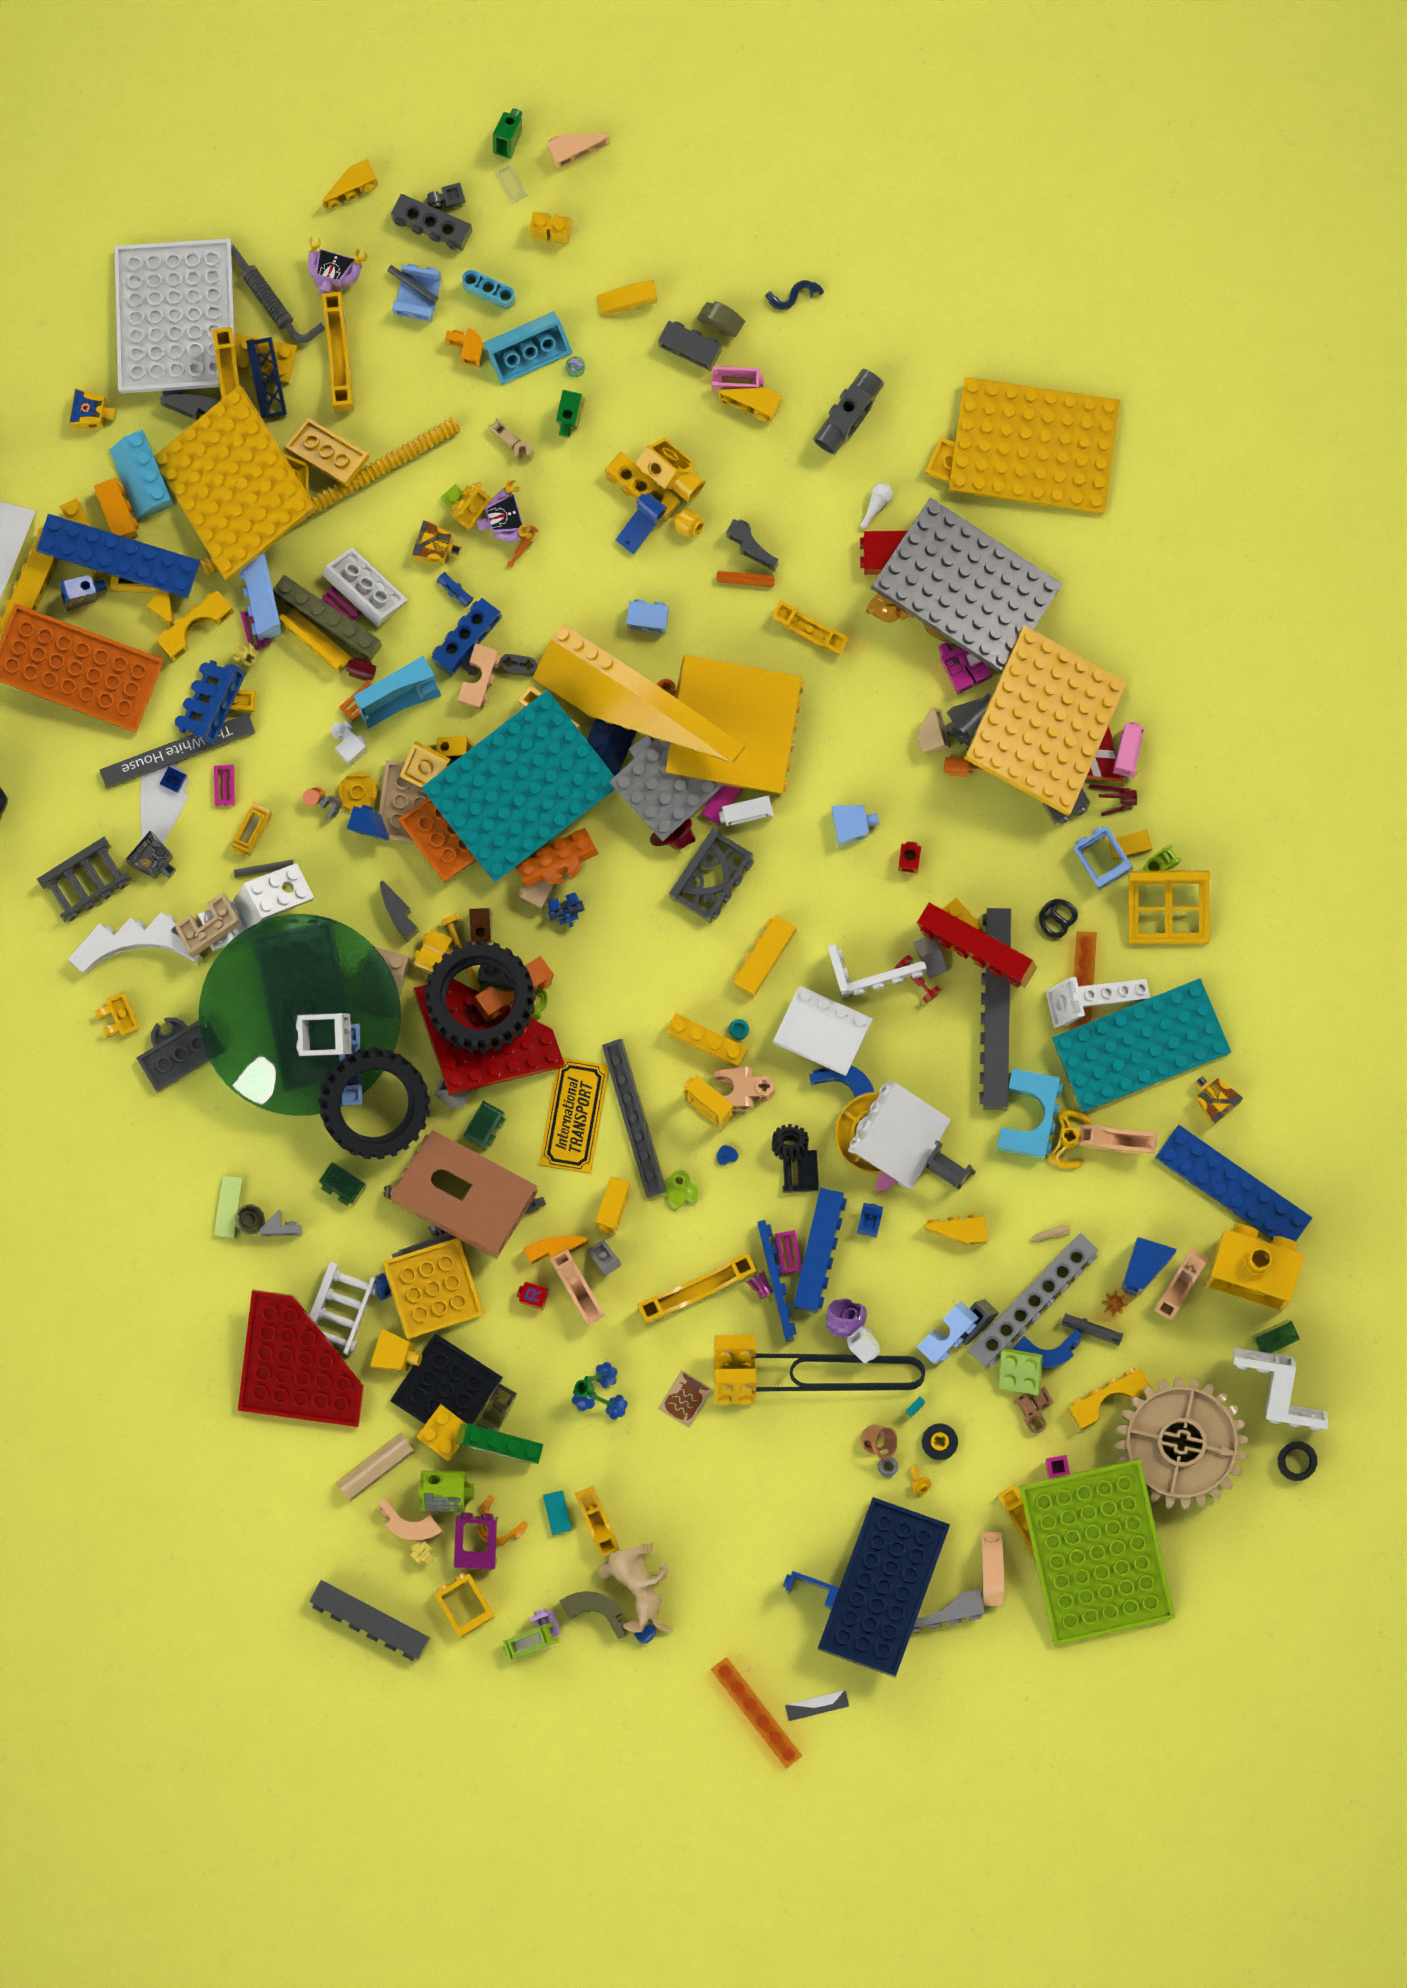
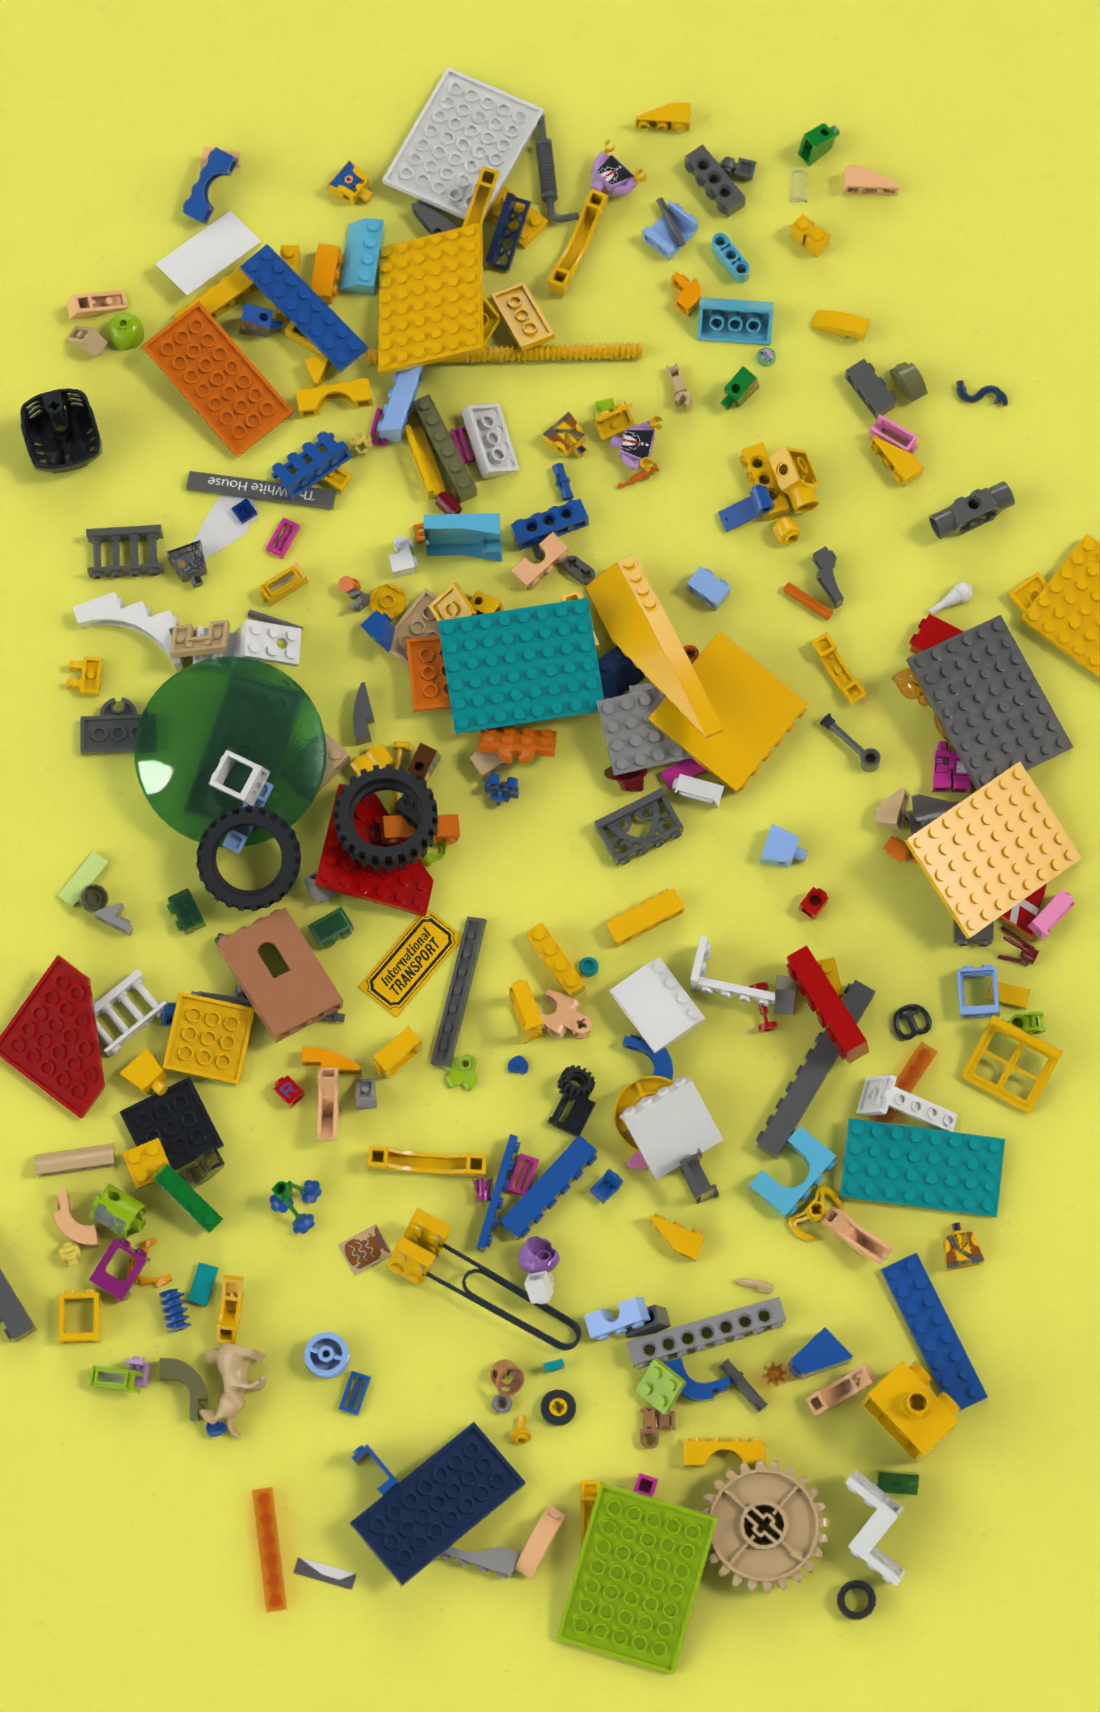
camera: 25 degrees right, 5 degrees down
none -> blue piece [159,1289,191,1333]
none -> light blue wheel [304,1332,350,1379]
none -> blue tile [339,1371,371,1416]
none -> dark grey piece [820,713,881,772]

